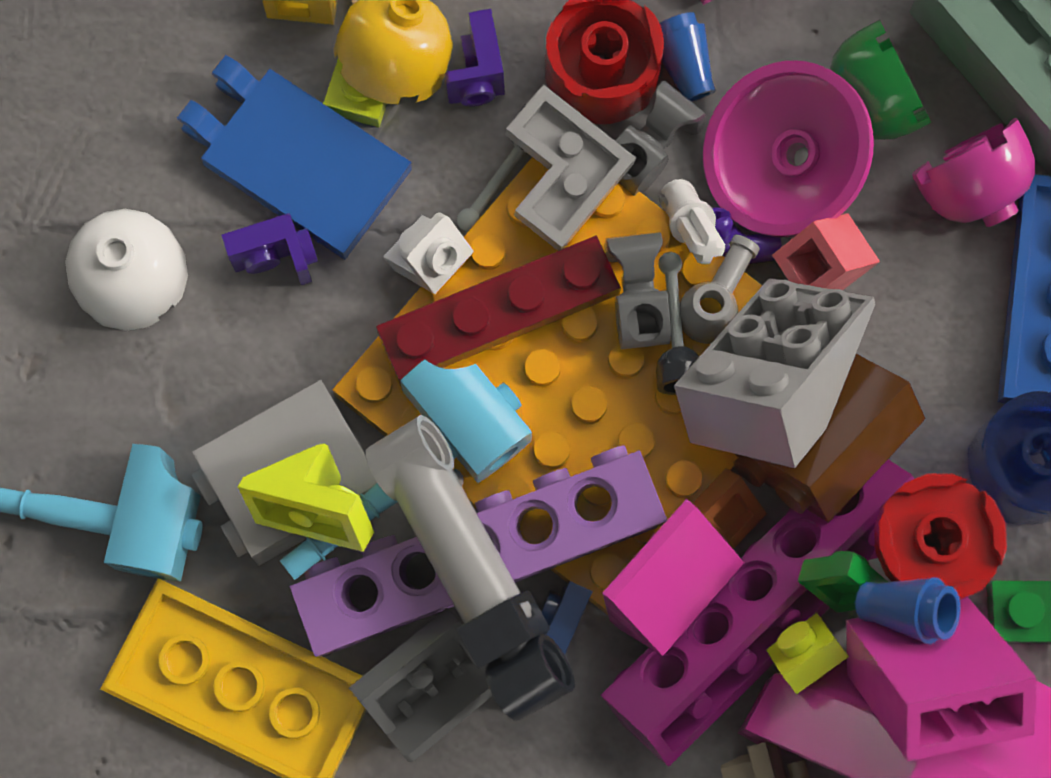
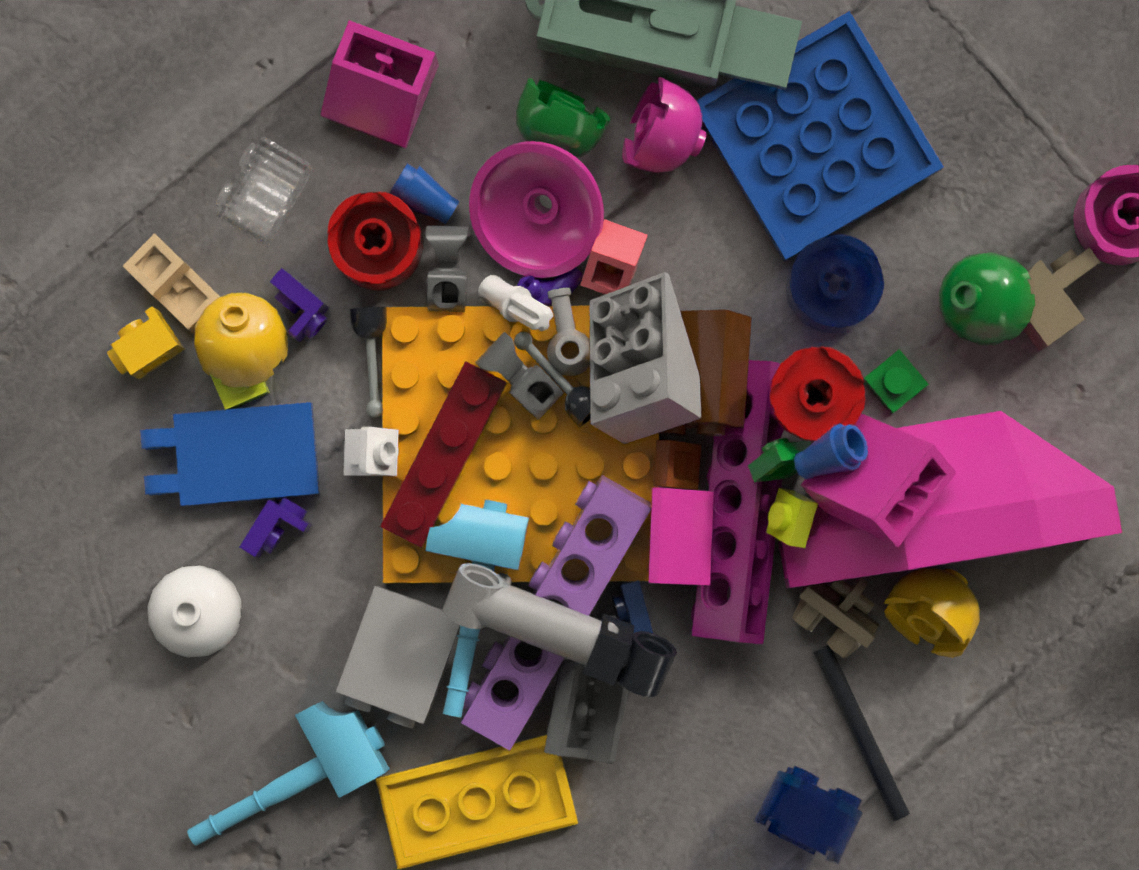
camera: 30 degrees left, 10 degrees up
neon yellow slope [237,444,374,552] -> none
light grey plate [505,85,636,251] -> none

